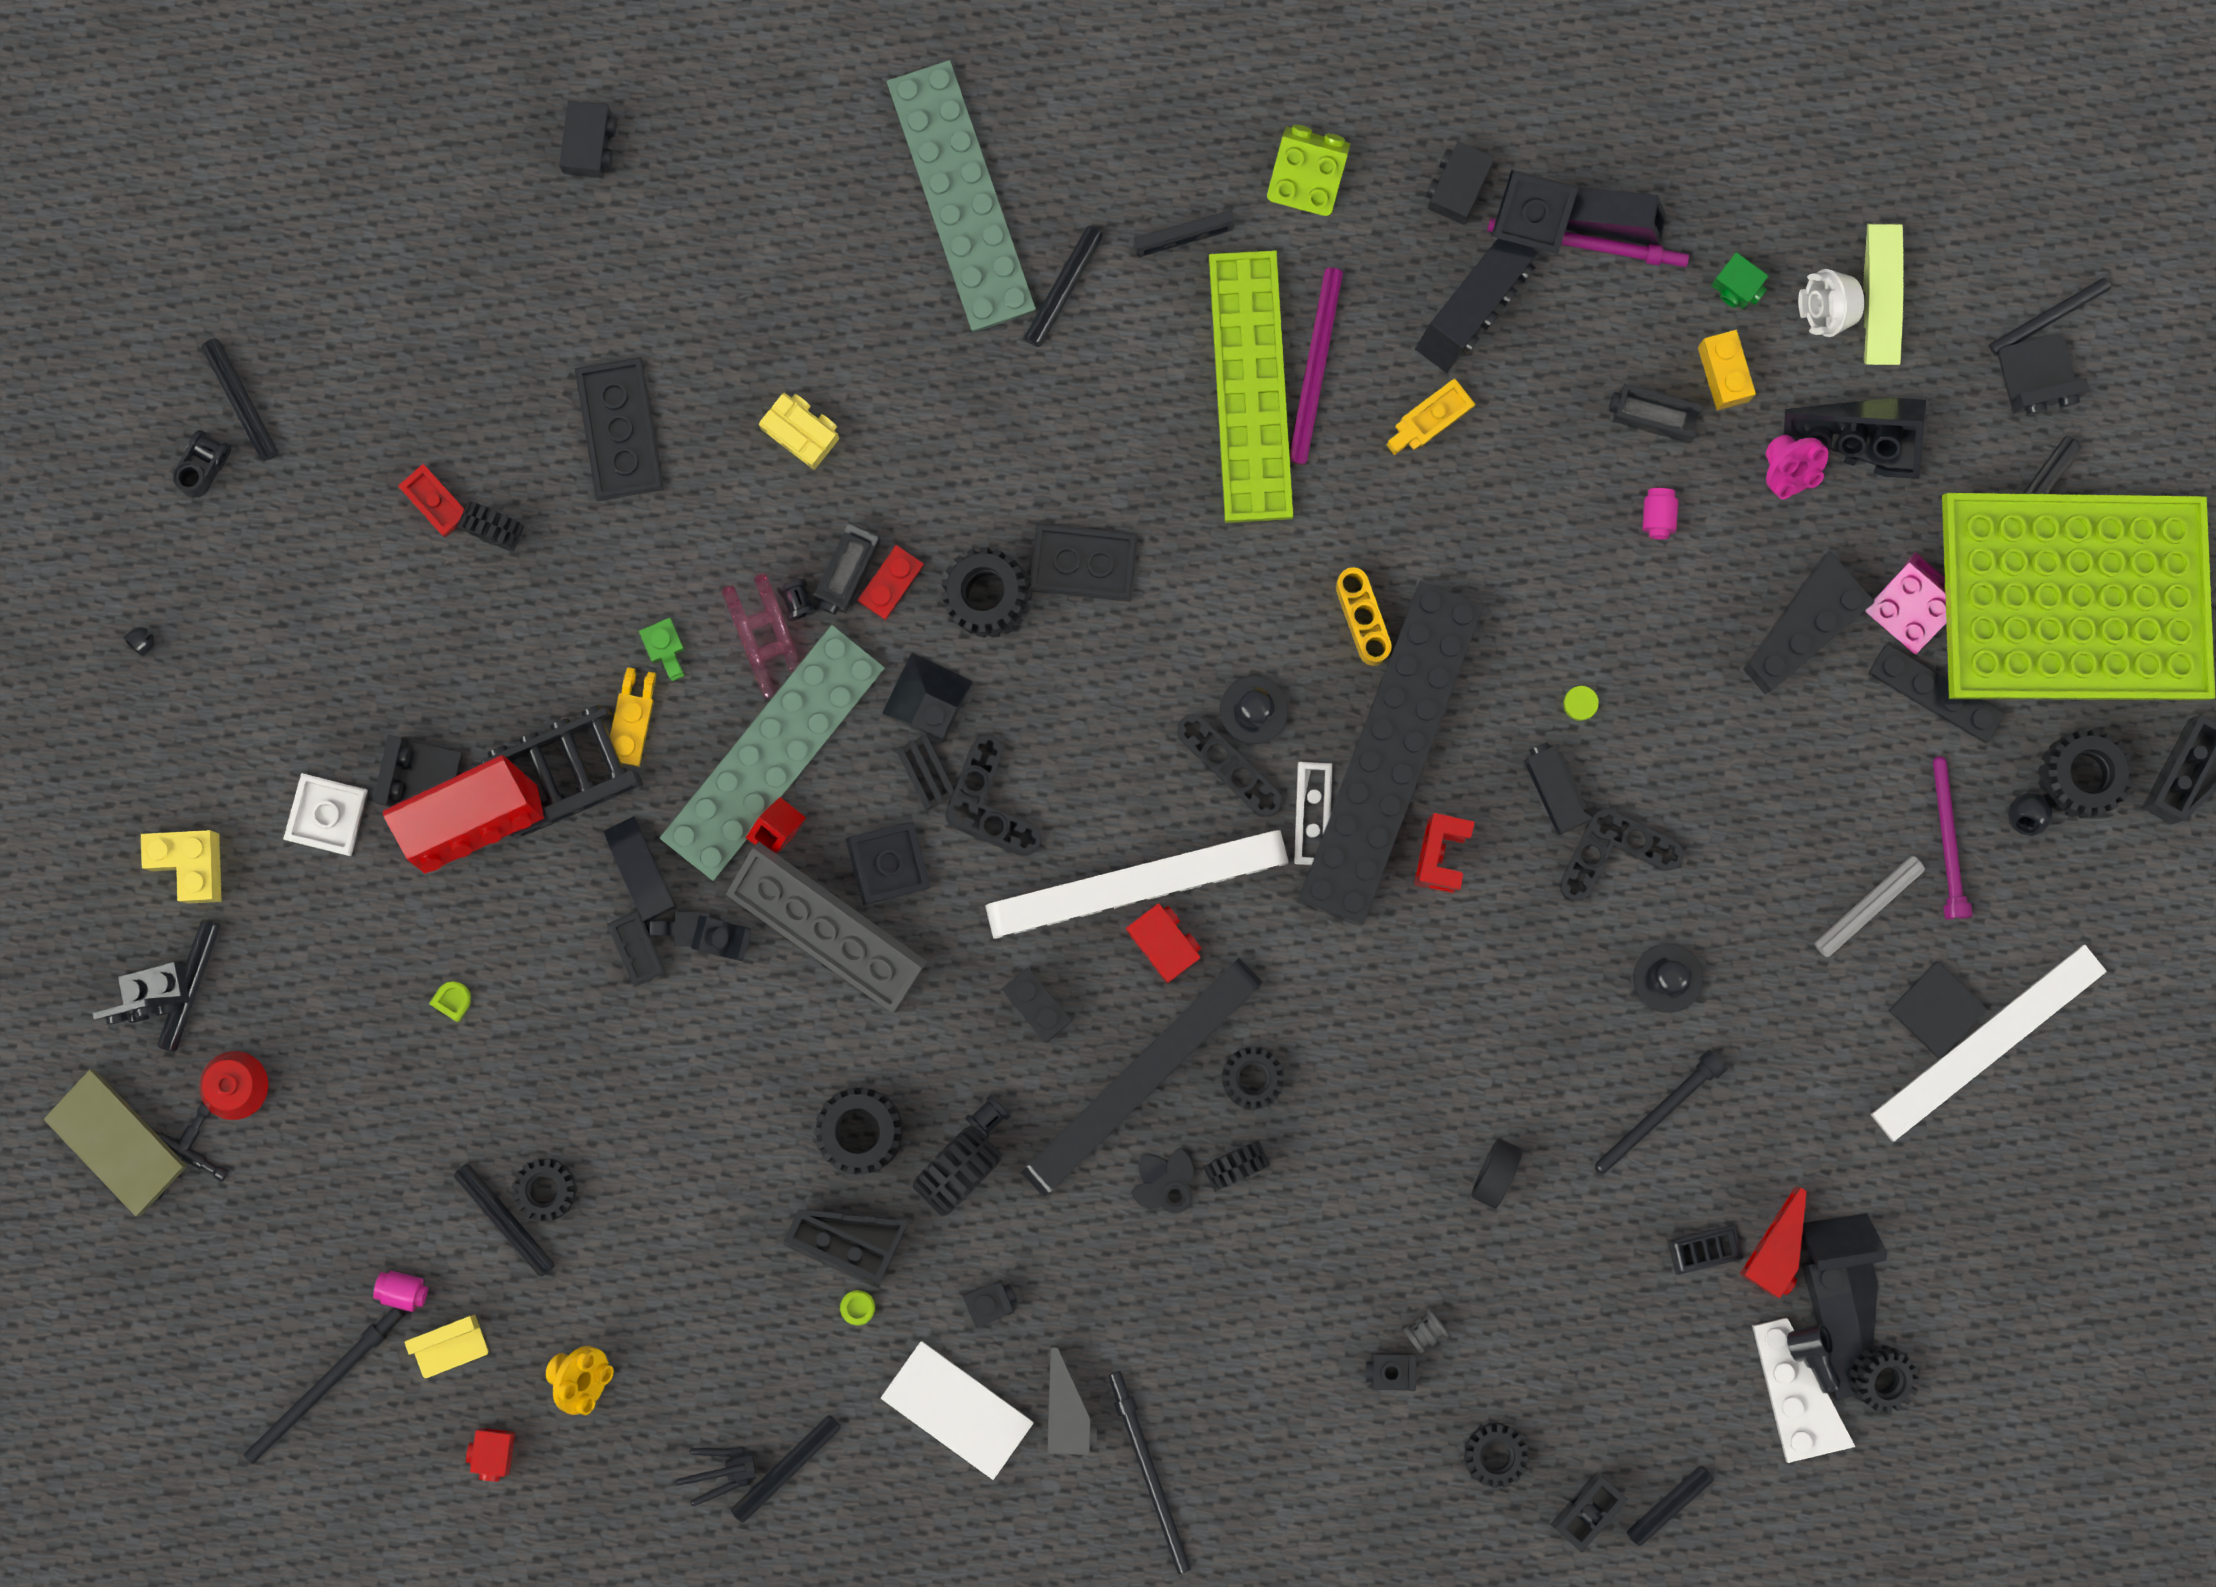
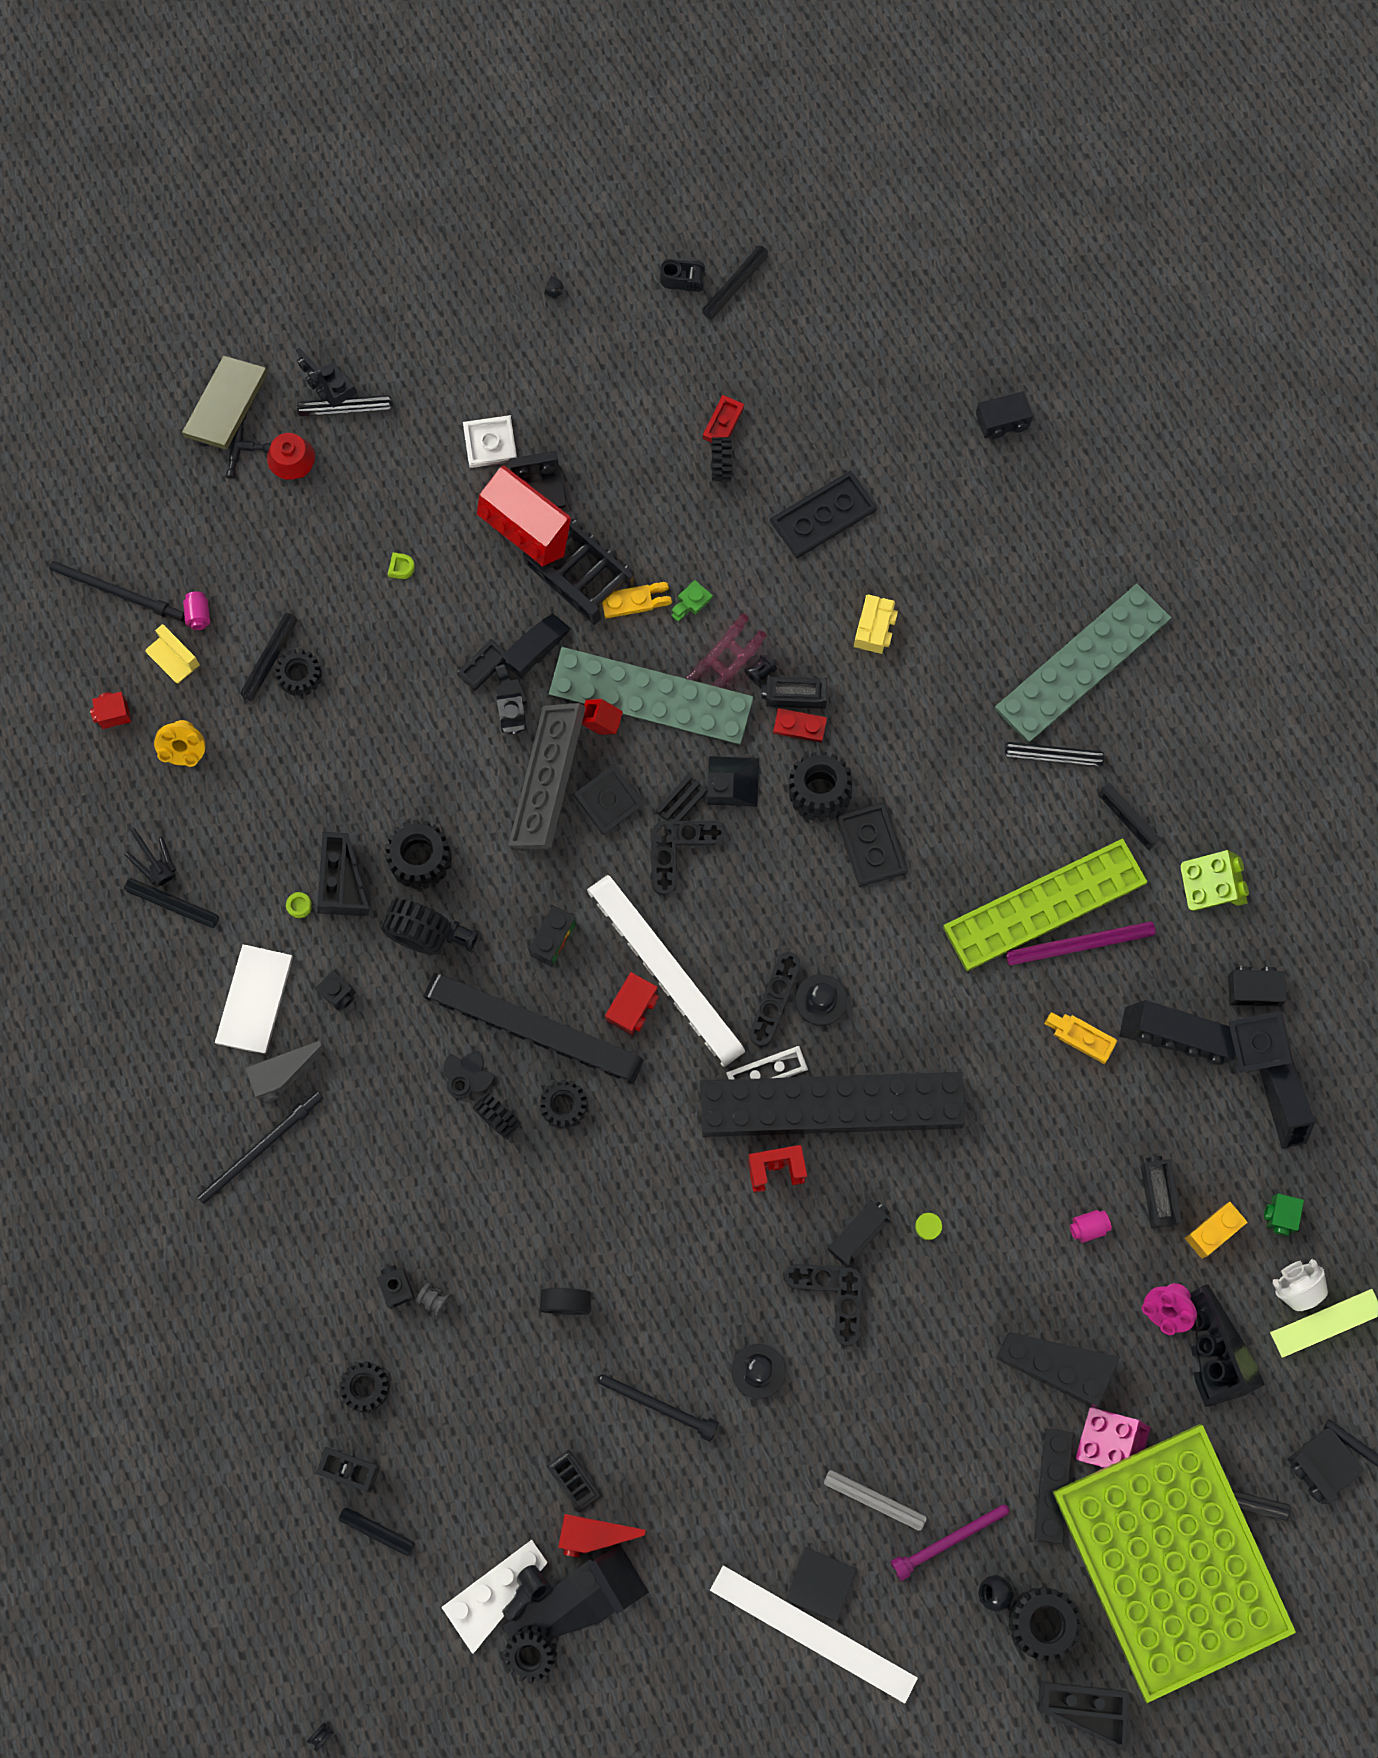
camera: 70 degrees right, 10 degrees down
light yellow brick [141,830,221,904] -> none
yellow beam [1336,567,1392,666] -> none
magenta bar [1487,218,1689,267] -> none

